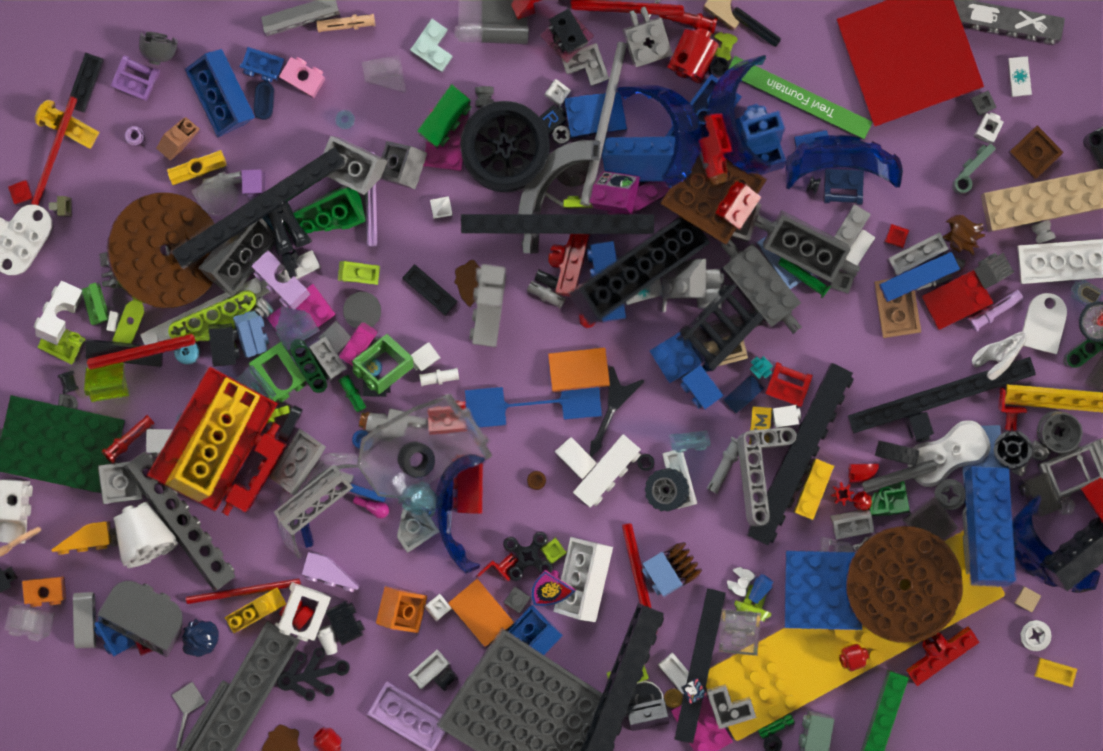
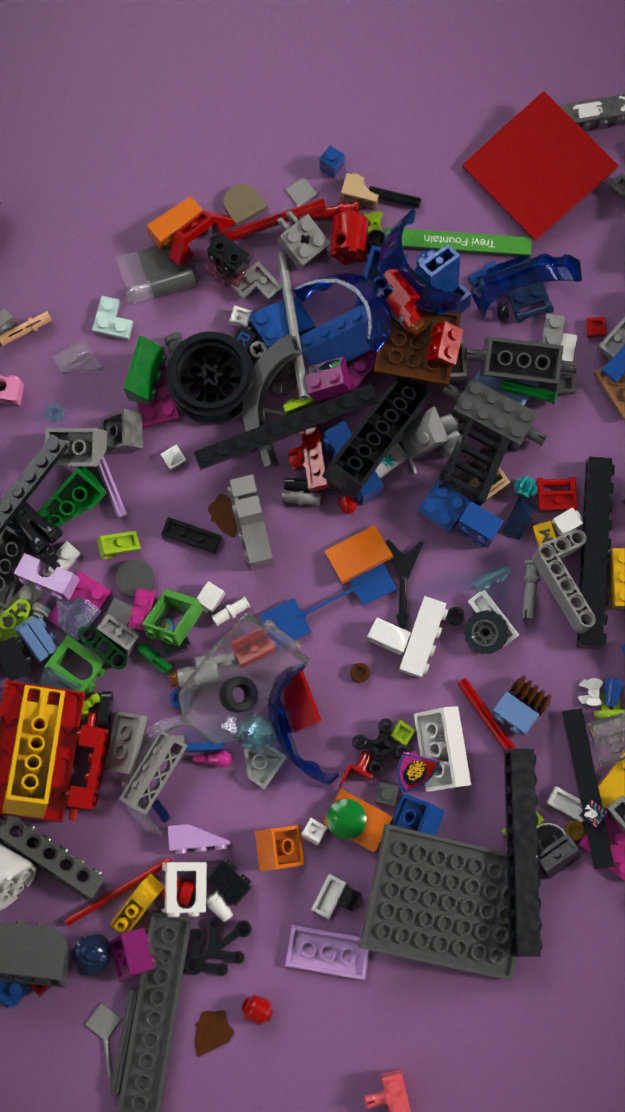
camera: 20 degrees left, 10 degrees down
none -> magenta slope [109,928,154,982]
none -> green dish [327,799,366,839]

